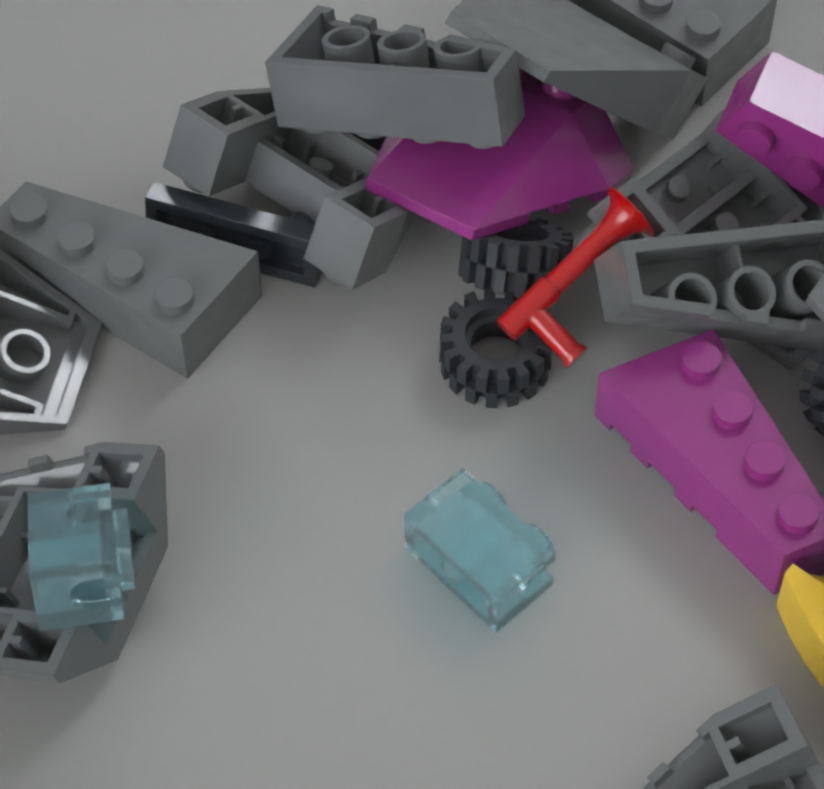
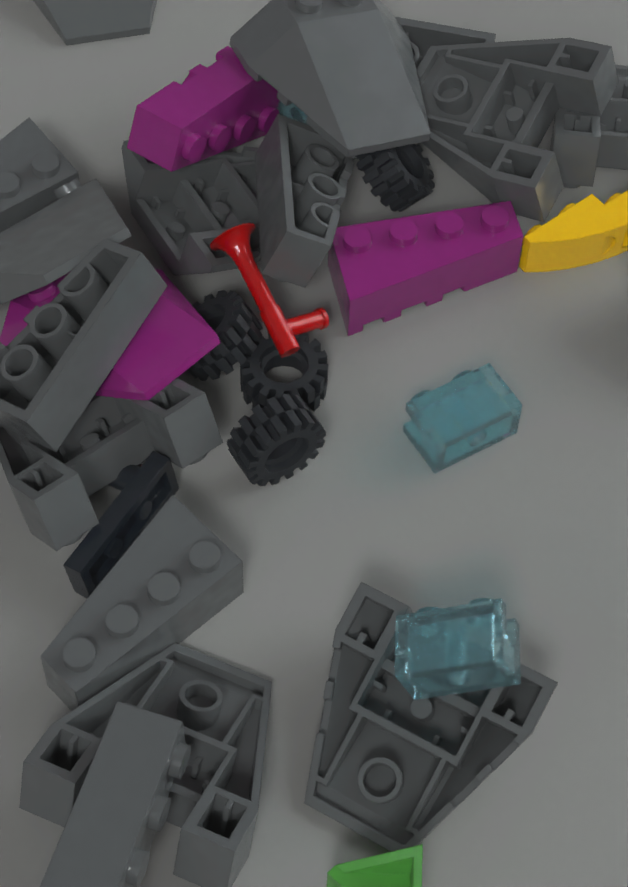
camera: 80 degrees left, 0 degrees up
none -> black tyre [227,394,326,486]

